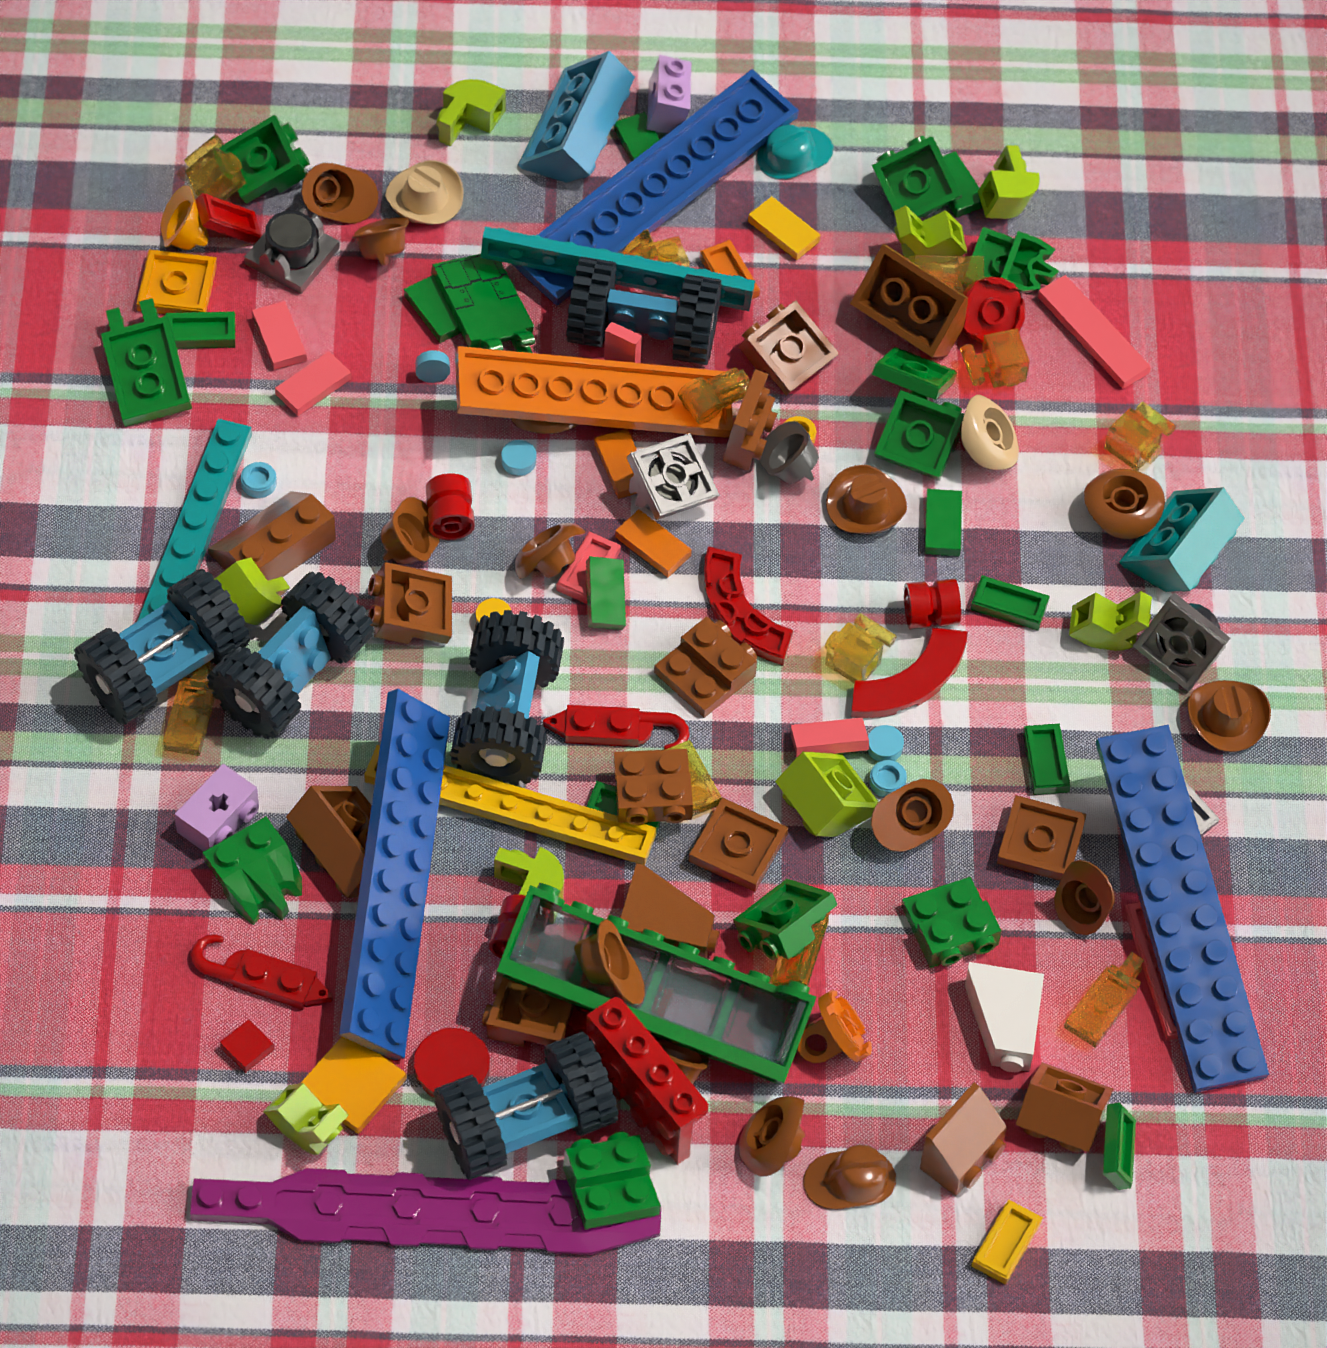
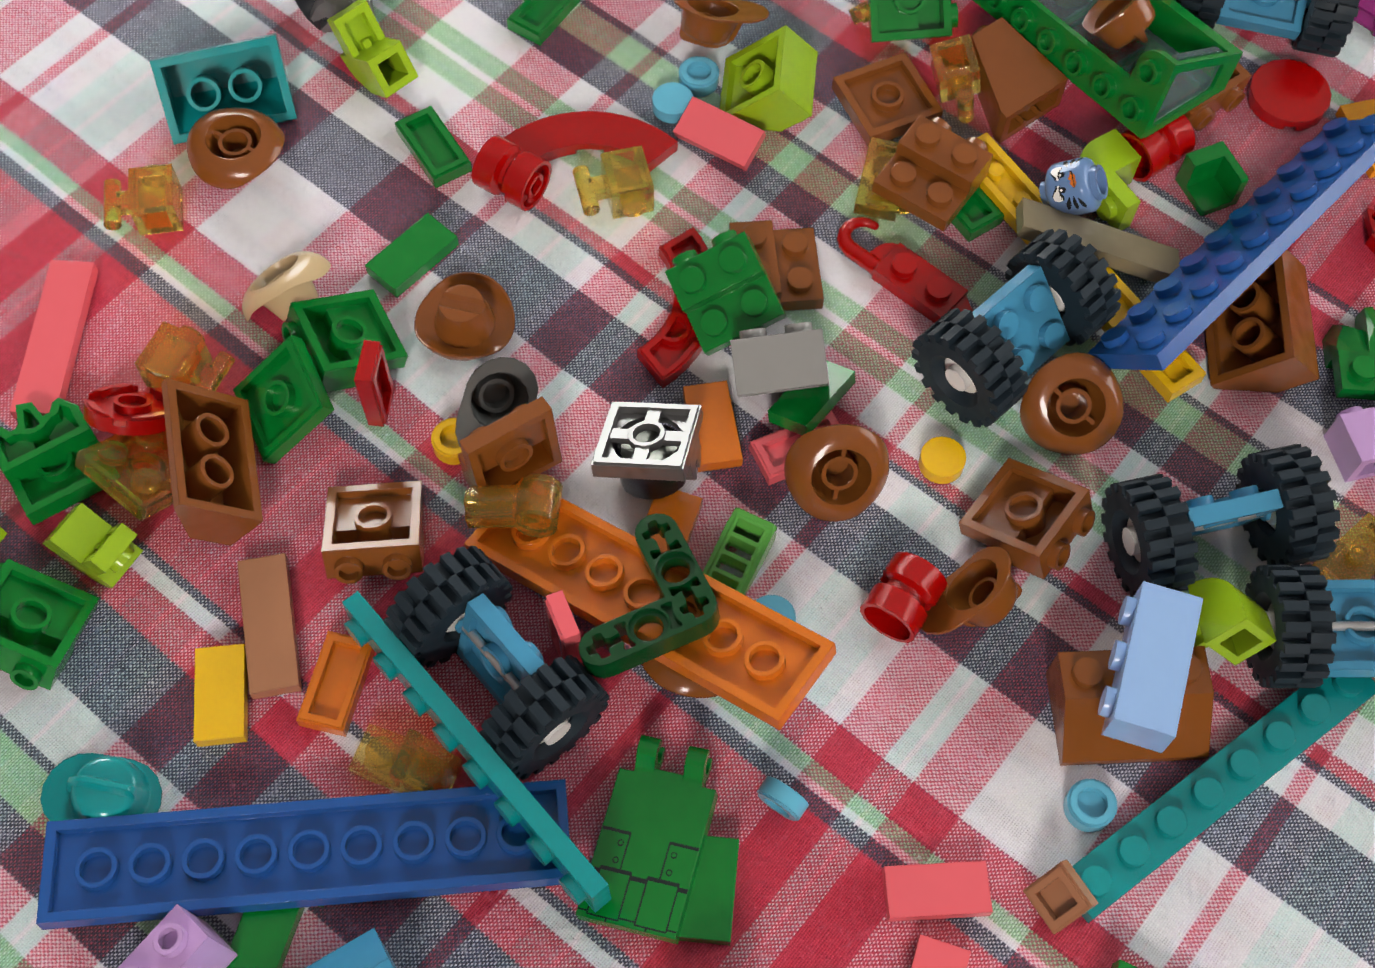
camera: 140 degrees left, 5 degrees up
none -> nougat tile [237,553,302,700]
none -> red tile [354,340,395,427]
none -> dark green beam [579,513,720,678]
none -> green plate [665,230,787,356]
none -> bright green slope [703,507,777,595]
none -> light grey slope [730,322,829,397]
none -> clear yellow brick [929,34,981,123]
none -> dark tan tile [1016,197,1180,283]
none -> dark orange hat [1020,352,1124,455]
none -> nougat tile [1023,859,1099,935]
none -> medium blue head [1039,157,1108,215]
none -> light blue brick [1098,581,1203,753]
none -> green panel [1175,141,1249,216]

